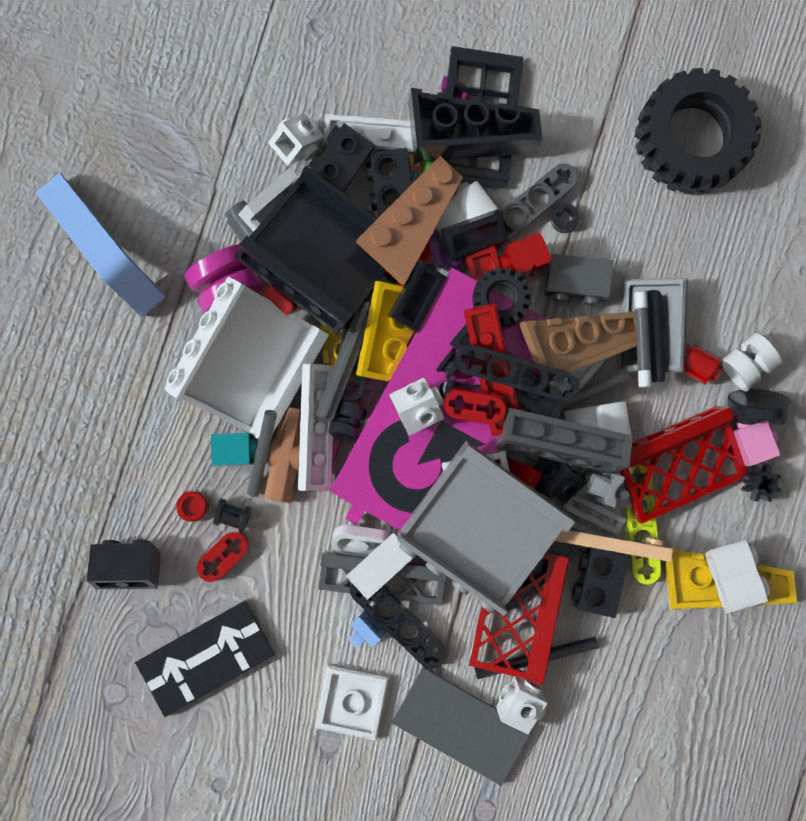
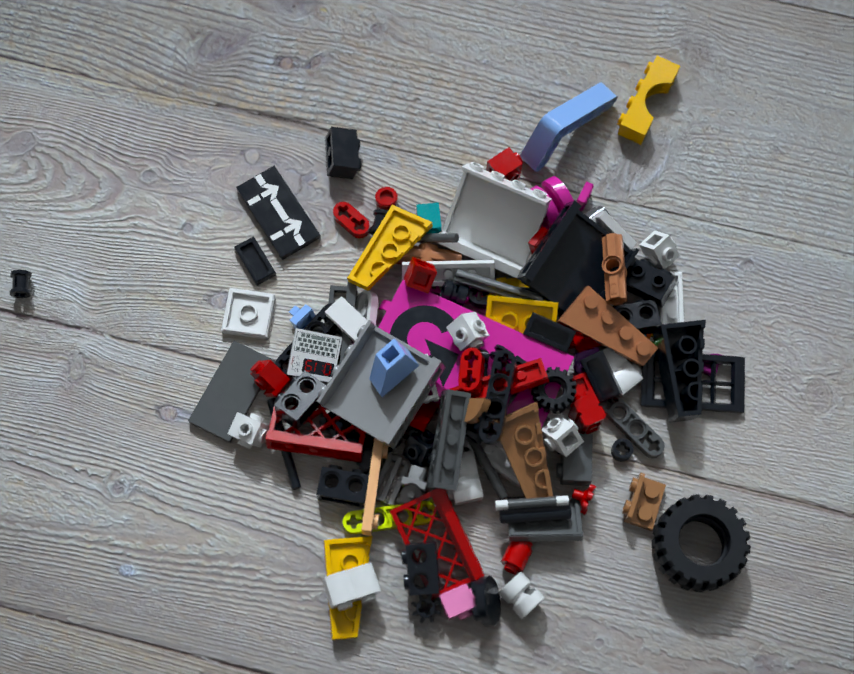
camera: 85 degrees right, 15 degrees down
none -> black tile [234,236,276,286]
none -> red brick [250,360,290,397]
none -> black brick [274,371,325,430]
none -> tile [286,328,342,383]
none -> yellow wing [347,205,433,291]
none -> light blue slope [369,338,419,397]
none -> black brick [401,541,440,596]
none -> red brick [404,257,437,294]
none -> medium nougat tile [464,398,491,424]
none -> red brick [486,147,523,181]
none -> white brick [542,415,584,457]
none -> red plant [572,484,596,515]
none -> dark pink tile [576,181,594,212]
none -> nougat piece [602,233,628,306]
none -> yellow arch [617,55,680,145]
none -> medium nougat bracket [622,473,666,531]

